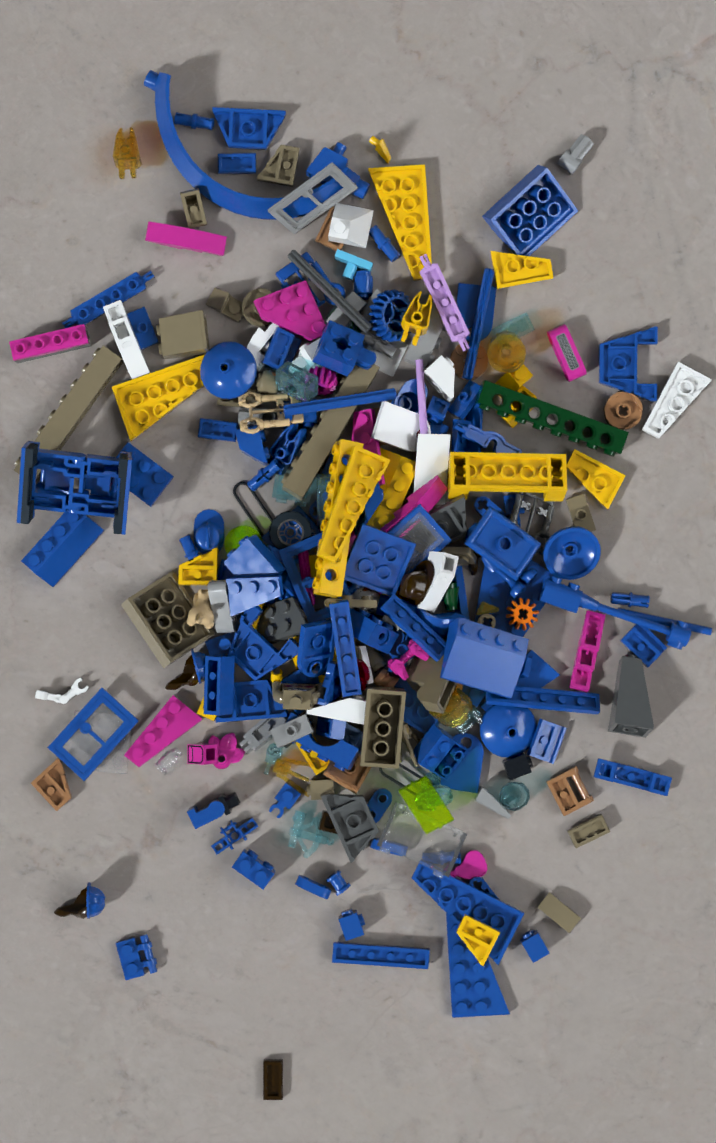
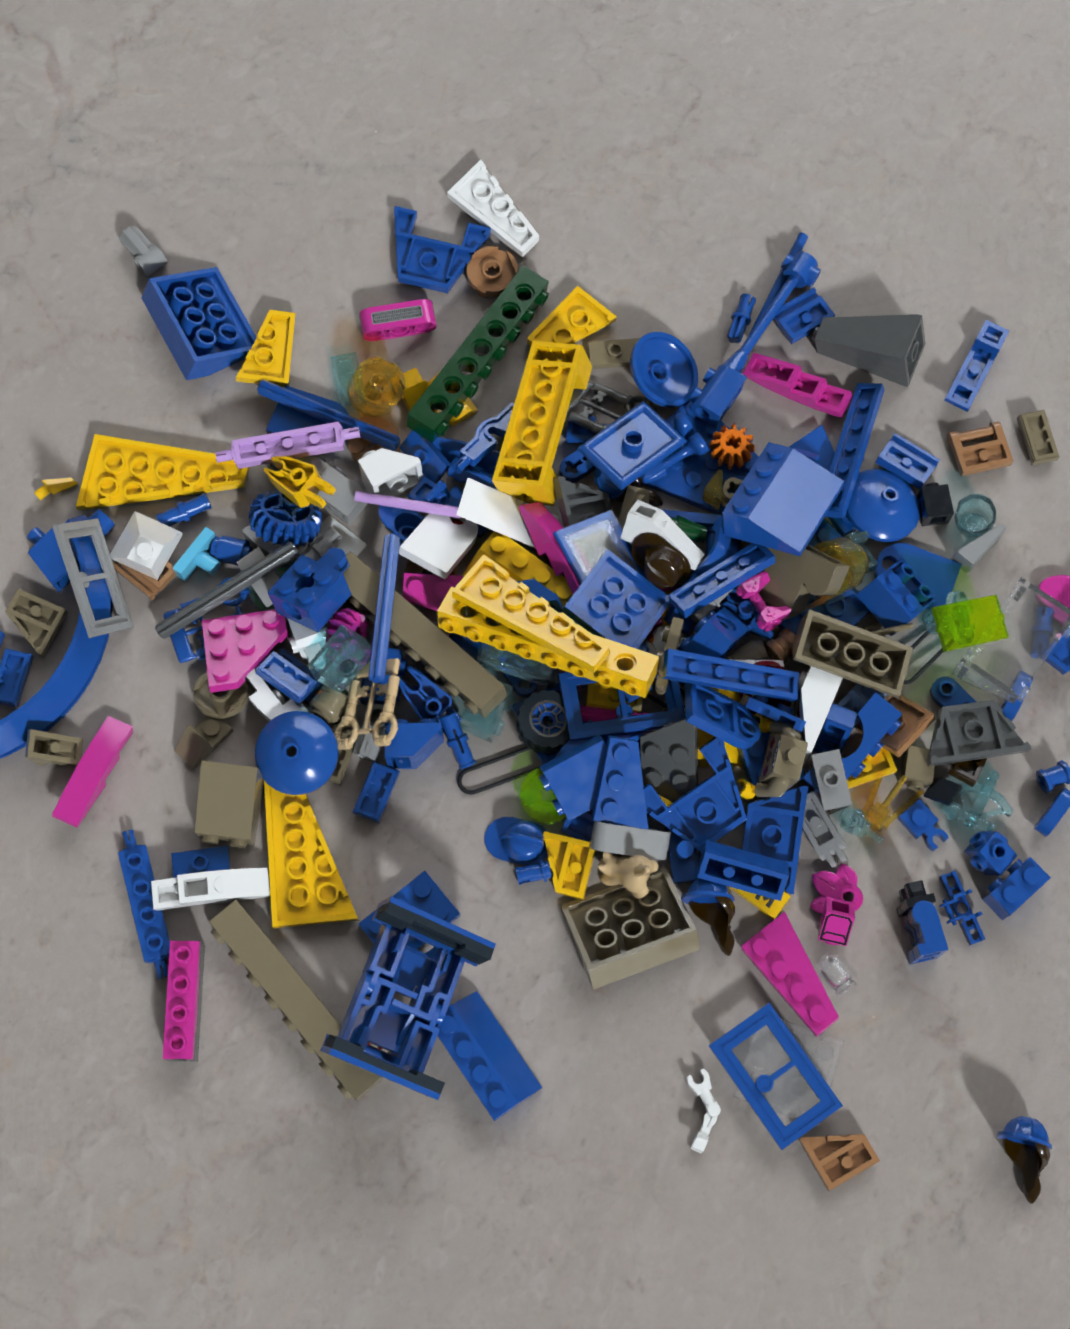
camera: 80 degrees left, 15 degrees down
none -> black slope [924,777,962,806]
none -> blue brick [964,831,1018,876]

